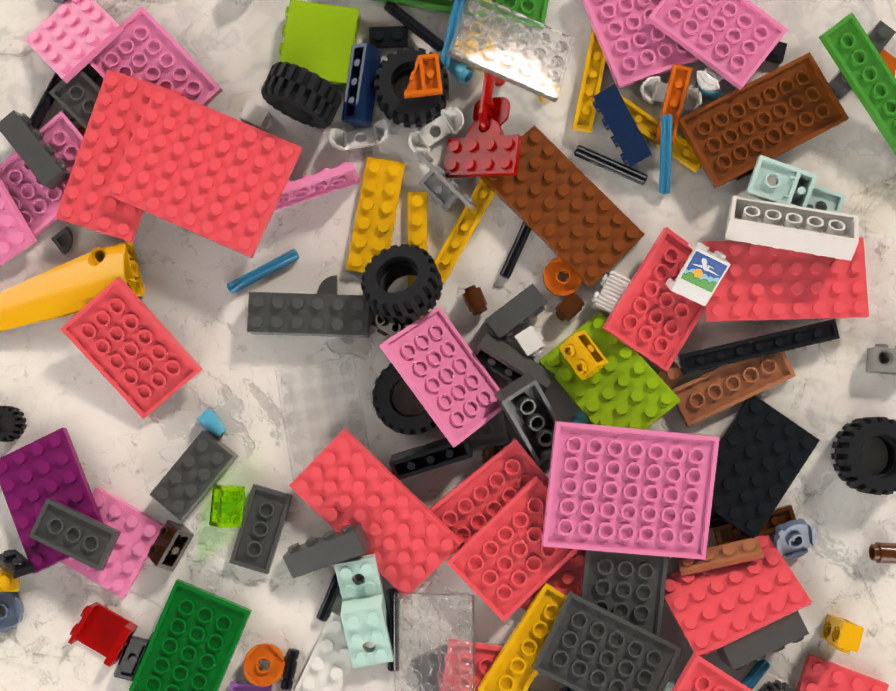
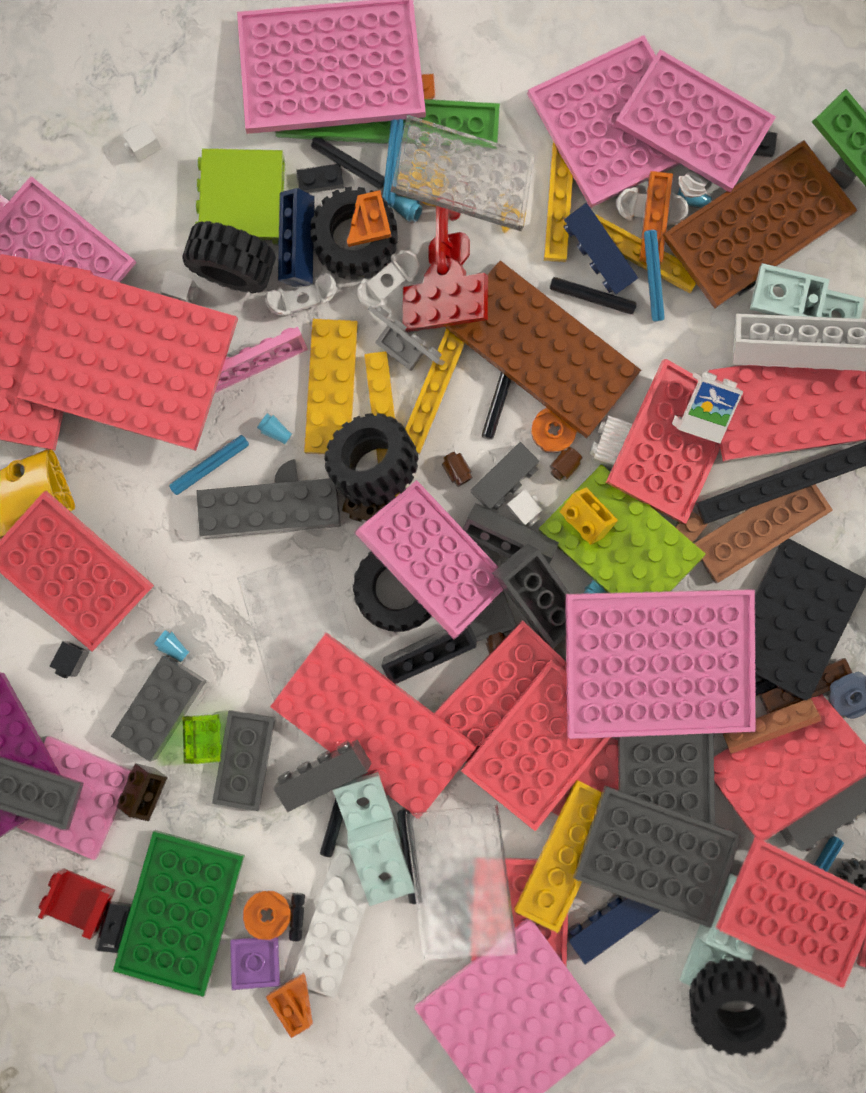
camera: 10 degrees left, 0 degrees up
none -> black brick [49,641,89,679]
none -> medium azure cone [257,413,292,445]

